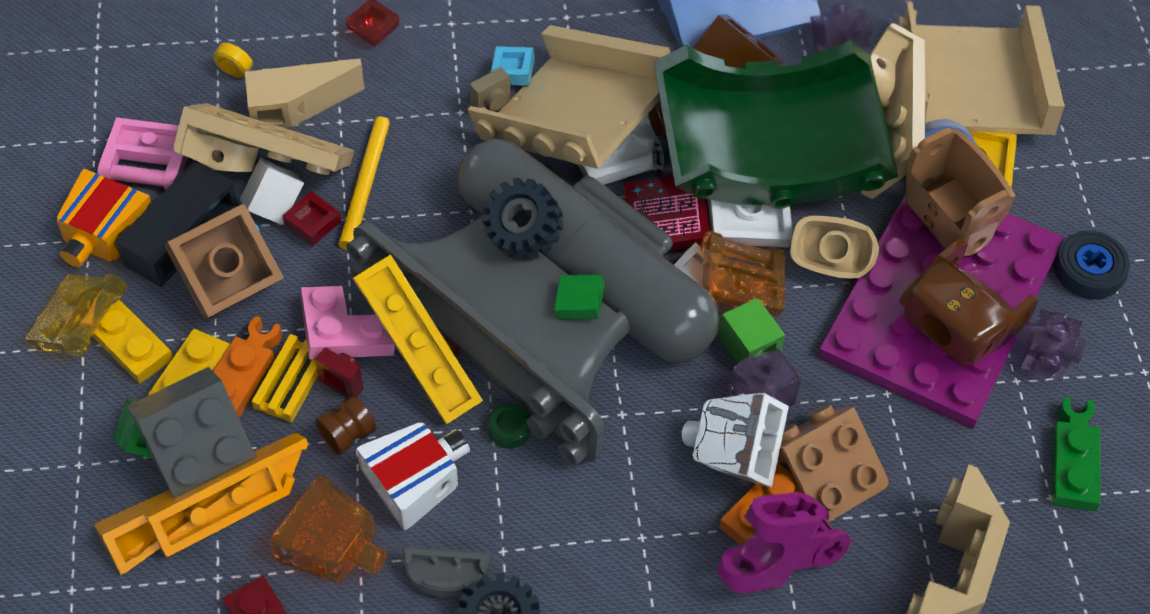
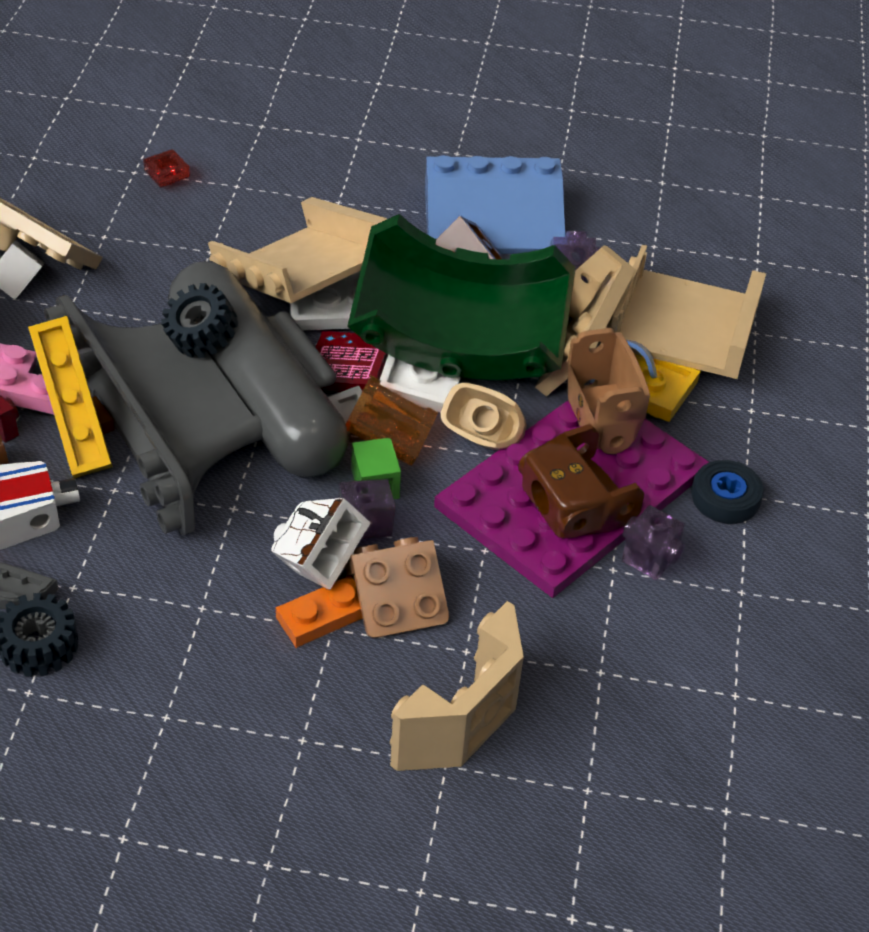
camera: 15 degrees right, 10 degrees down
yellow tile [213,42,253,78] -> none
tan slope [245,58,364,128] -> none
dark red plate [282,191,341,246] -> none
yellow bar [338,116,390,250] -> none
dark tan plate [469,67,510,111] -> none
dark green tile [488,404,531,449] -> none
medium azure plate [491,46,535,86] -> none
green tile [554,275,605,319] -> none
magenta piece [715,492,851,593] -> none
green plate [1052,396,1101,512] -> none

